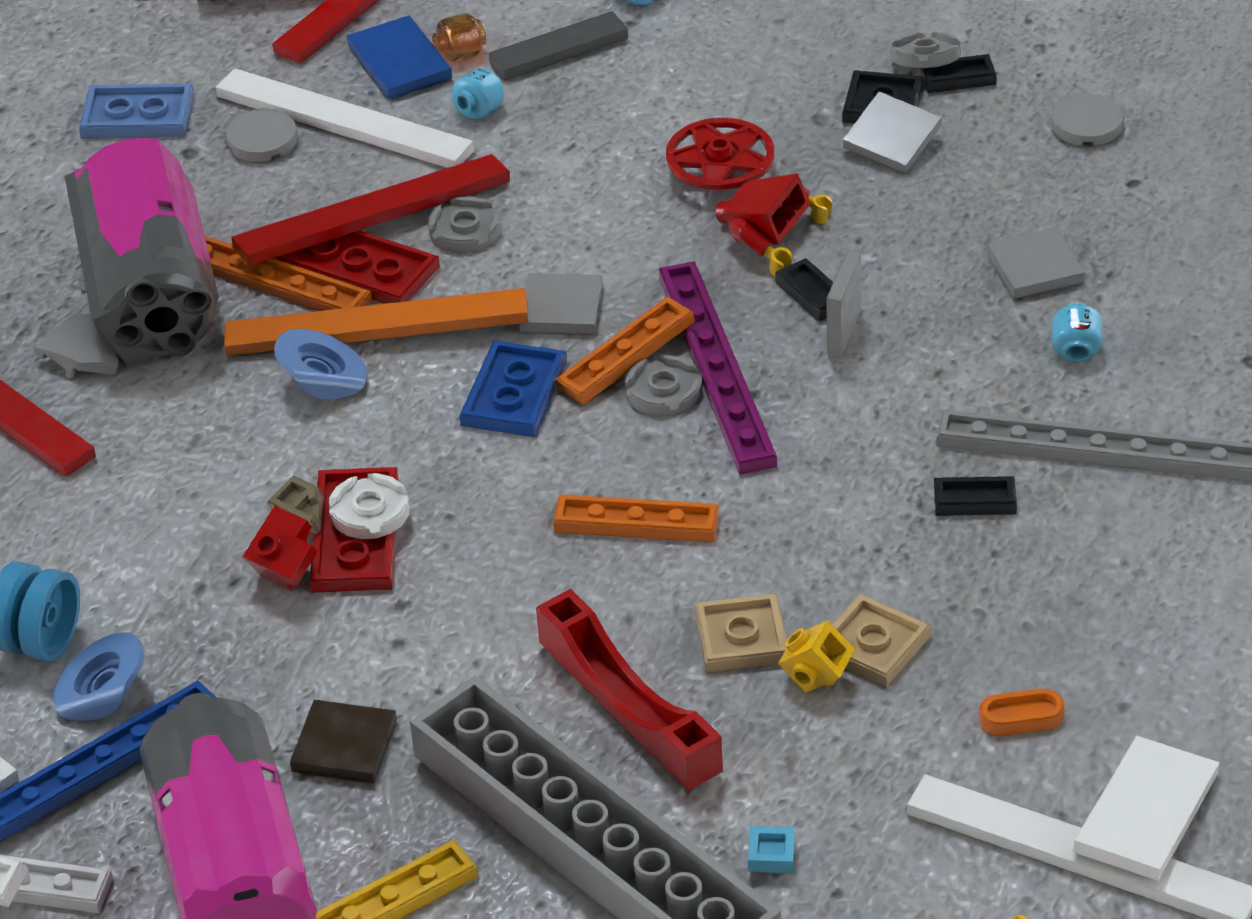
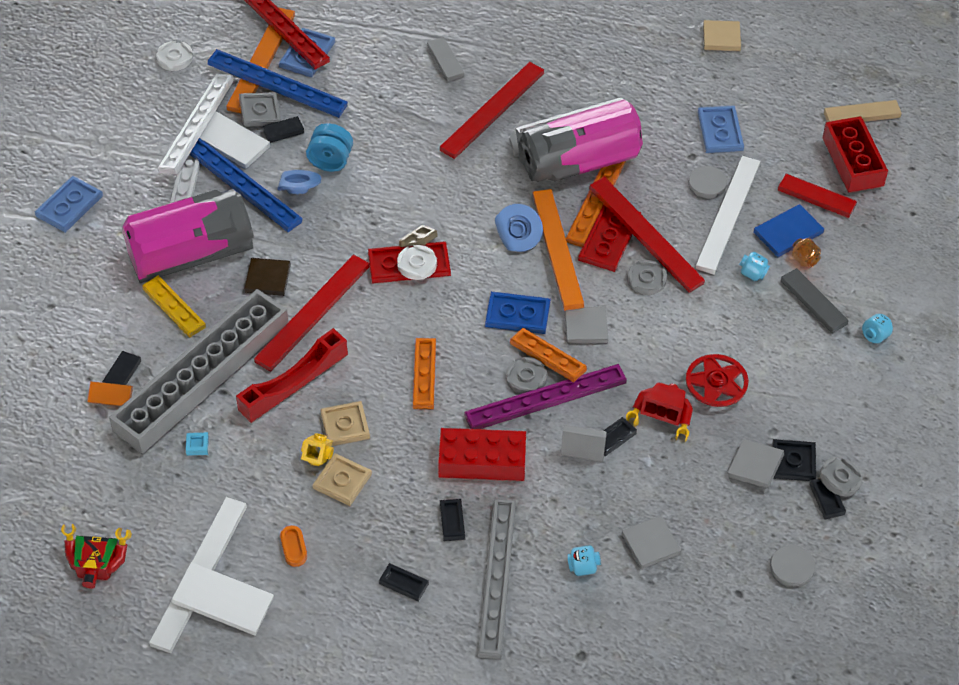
camera: 80 degrees right, 10 degrees up
red brick [242,505,318,591] -> none
none -> red tile [254,254,370,372]
none -> black tile [379,563,429,602]
none -> red brick [438,428,526,481]

